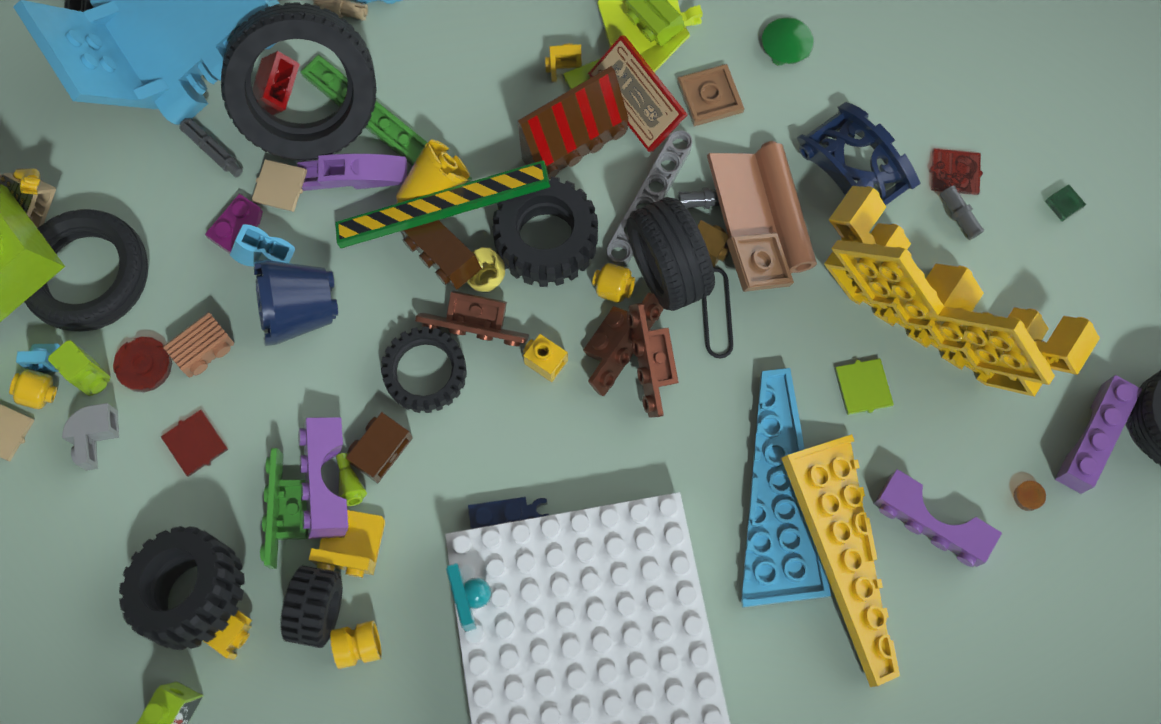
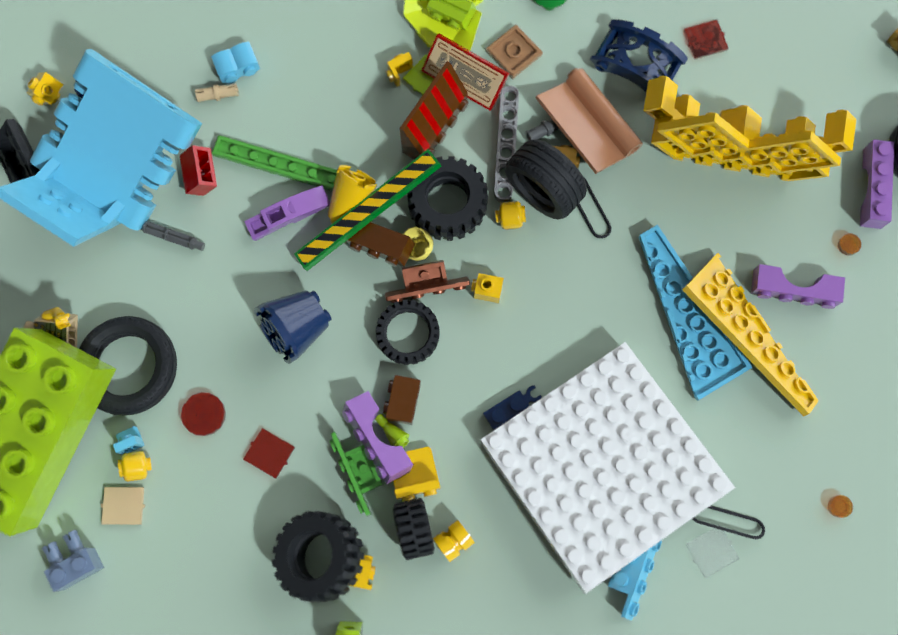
camera: 25 degrees left, 5 degrees up
lime brick [48,340,111,396] -> none
light grey brick [62,403,119,471] -> none
nougat brick [162,312,234,378] -> none
magenta wing [205,193,263,253] -> none
black tyre [221,2,377,160] -> none
medium azure brick [230,224,295,267] -> none
tan piece [251,159,308,212] -> none
teal tile [446,563,491,632] -> none
copper bracket [583,293,663,396] -> none
copper bracket [627,303,679,417] -> none
medium nougat tile [727,233,794,292] -> none
lime piece [835,358,894,415] -> none
dark grey pin [939,185,985,240] -> none
clear green tile [1045,184,1087,222] -> none

